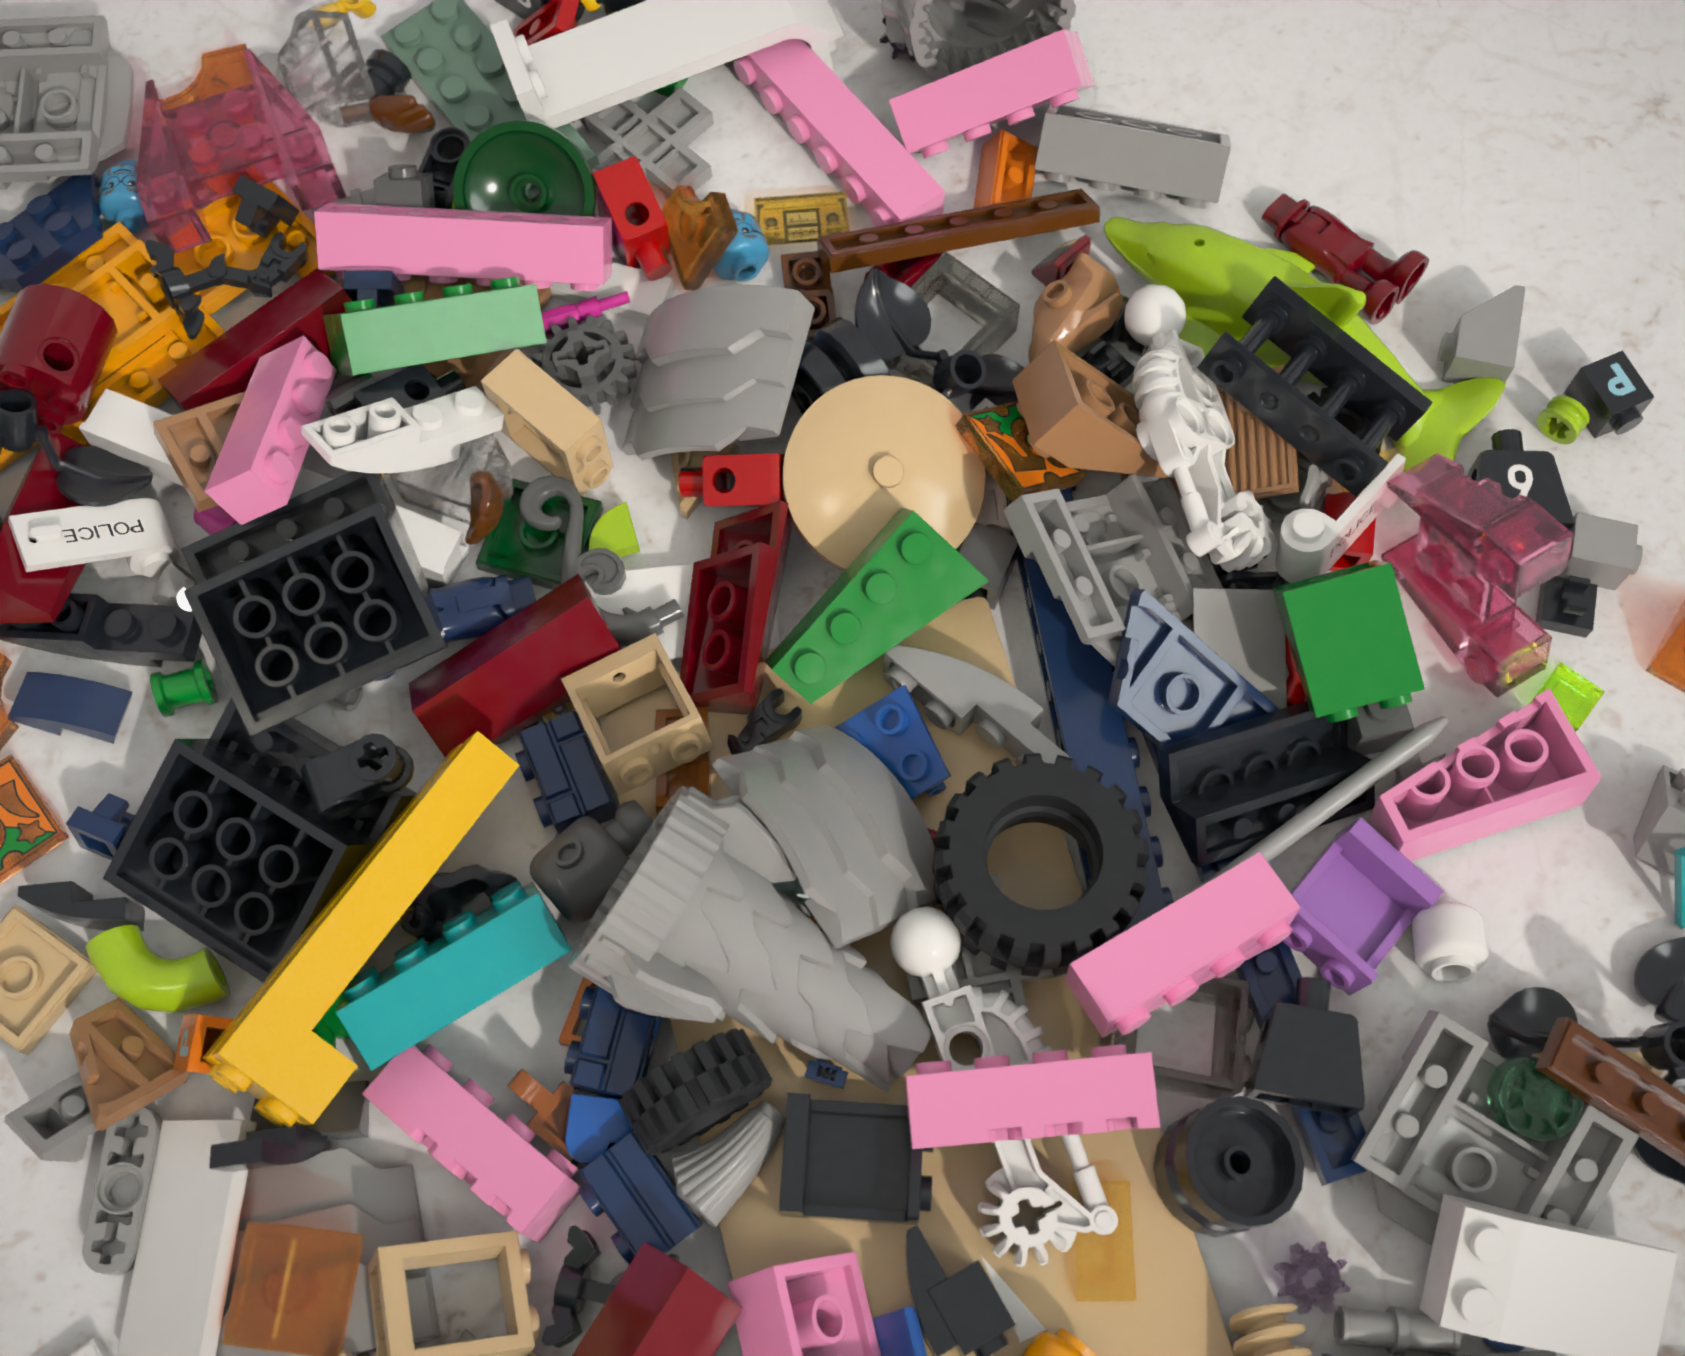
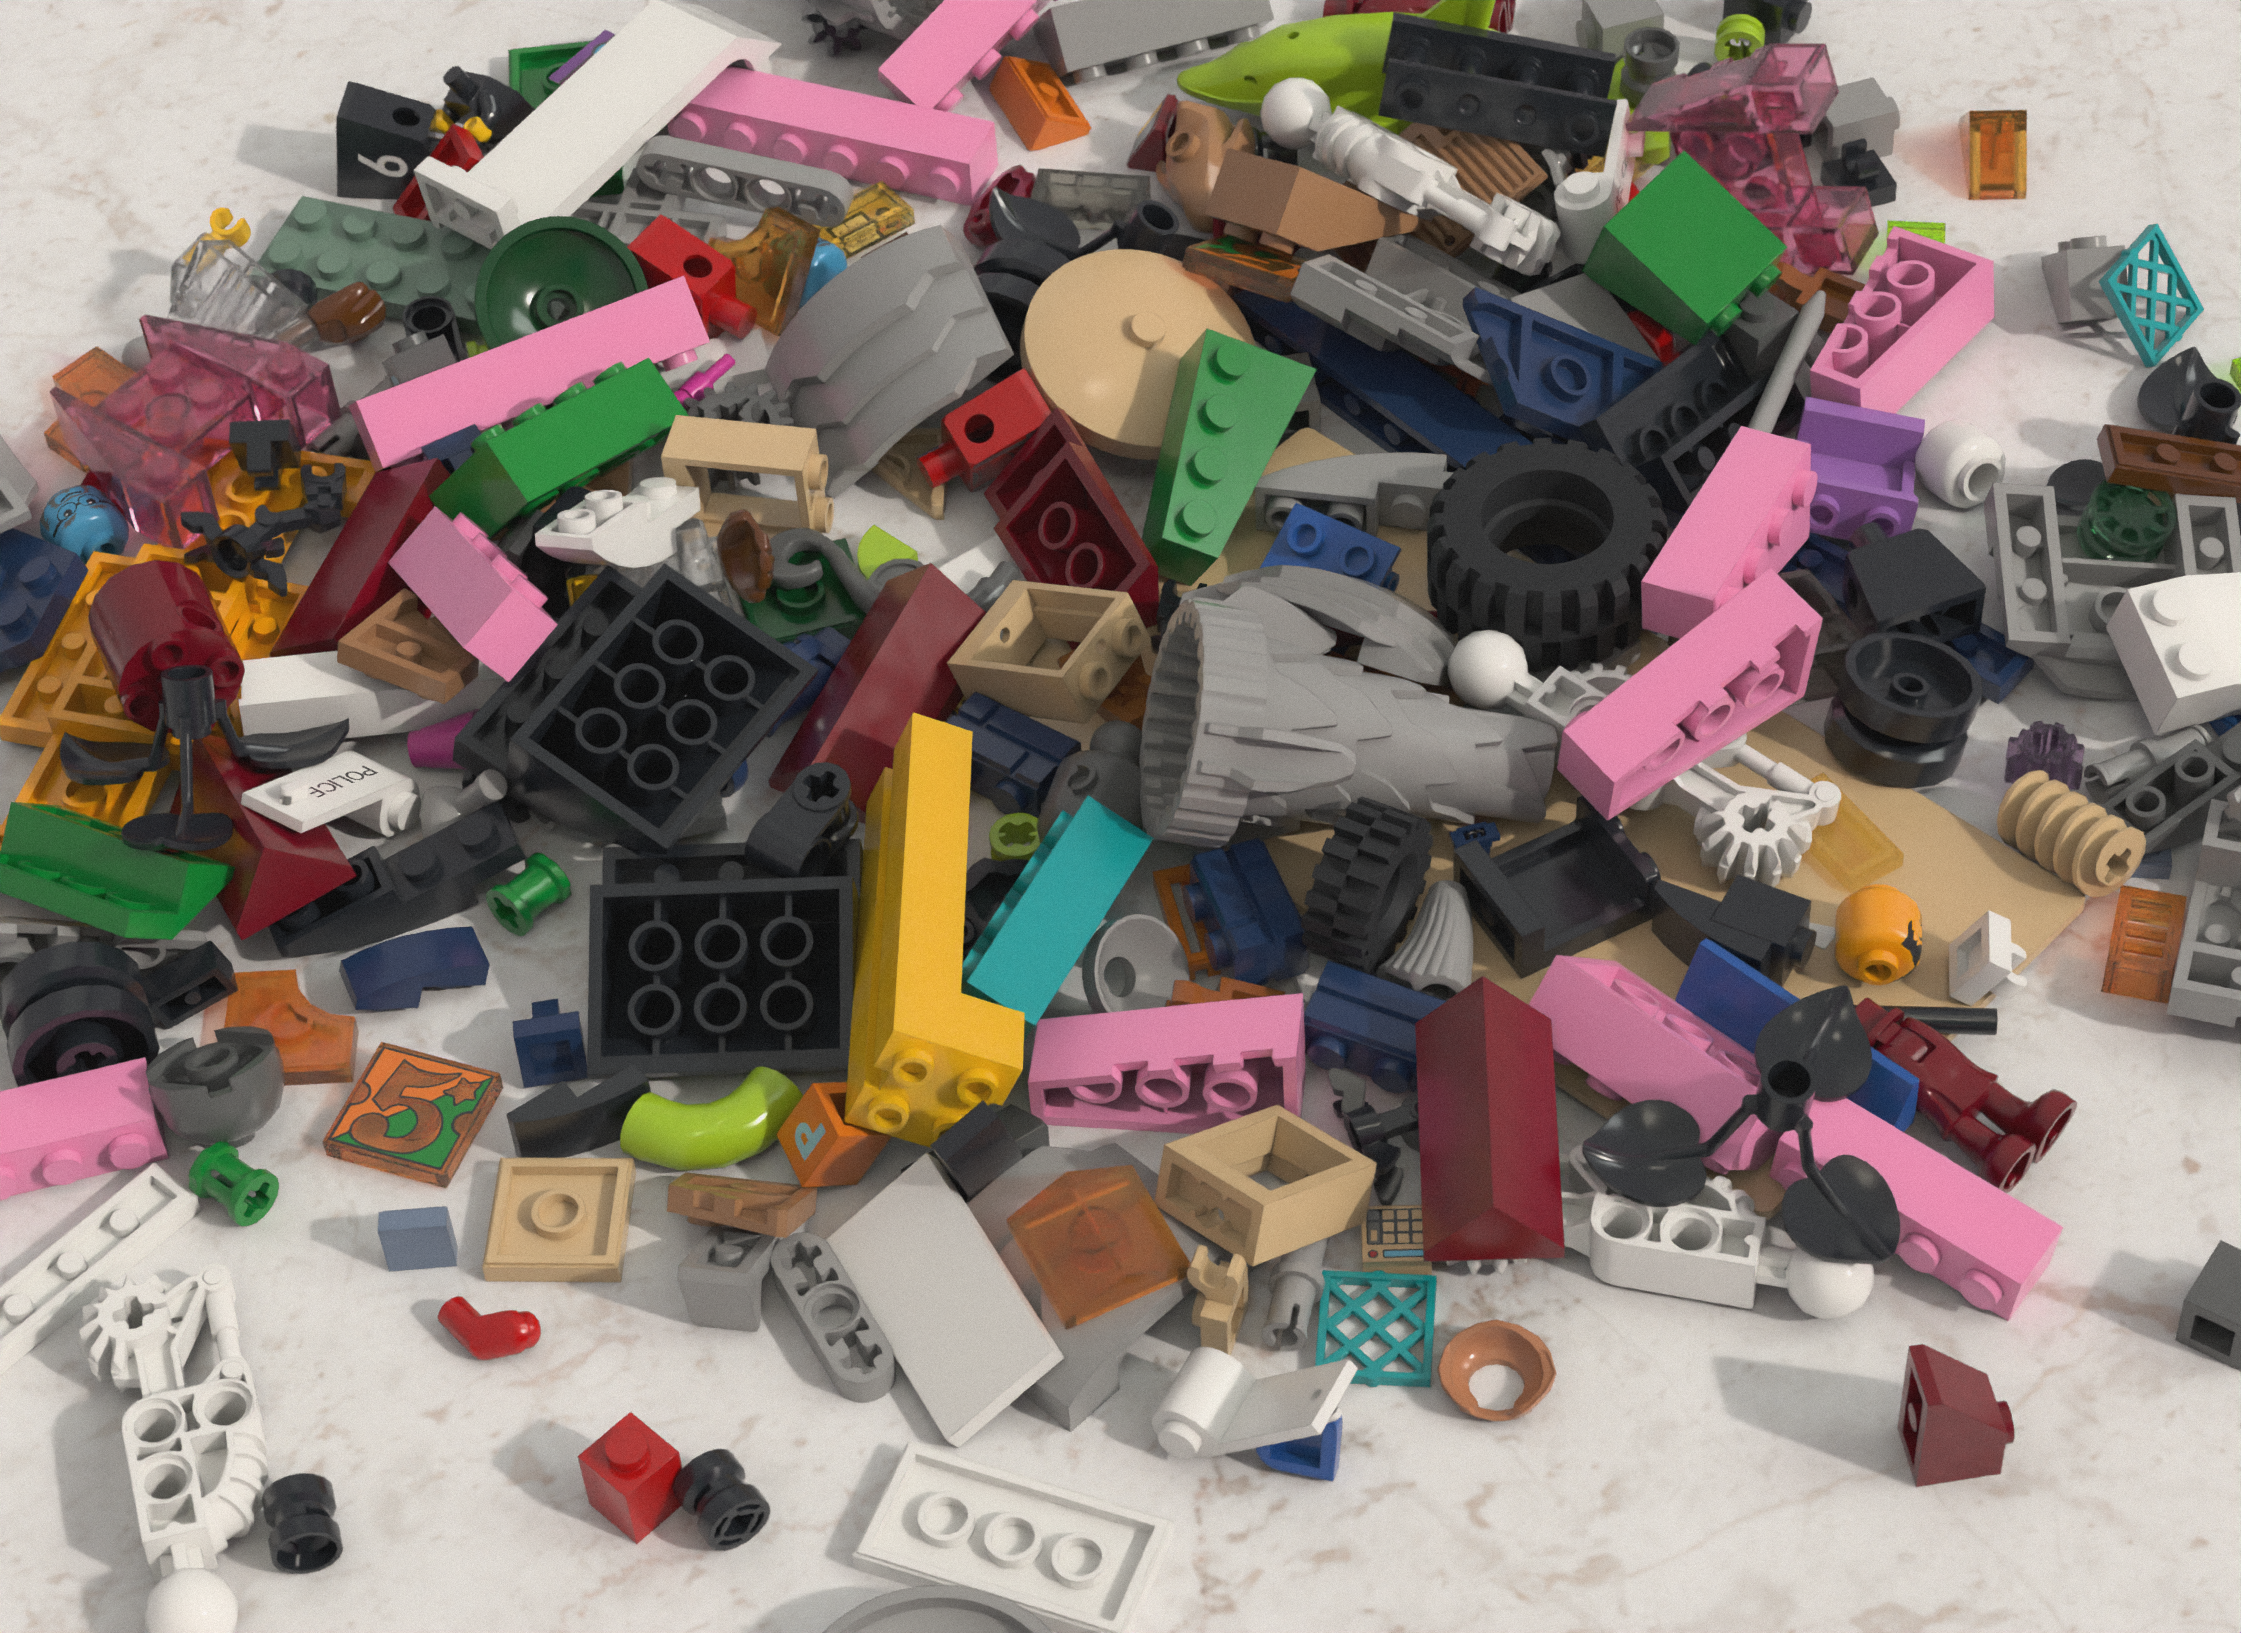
camera: 30 degrees left, 20 degrees down
blue tile [564,1093,632,1163] -> none
reddish brown tile [817,189,1100,274] -> none
none -> light grey beam [636,135,854,227]
none -> lime bush [989,813,1040,861]
none -> light grey piece [1082,914,1189,1014]
none -> dark grey wheel [1620,27,1680,106]
none -> dark orange plate [1768,262,1865,333]

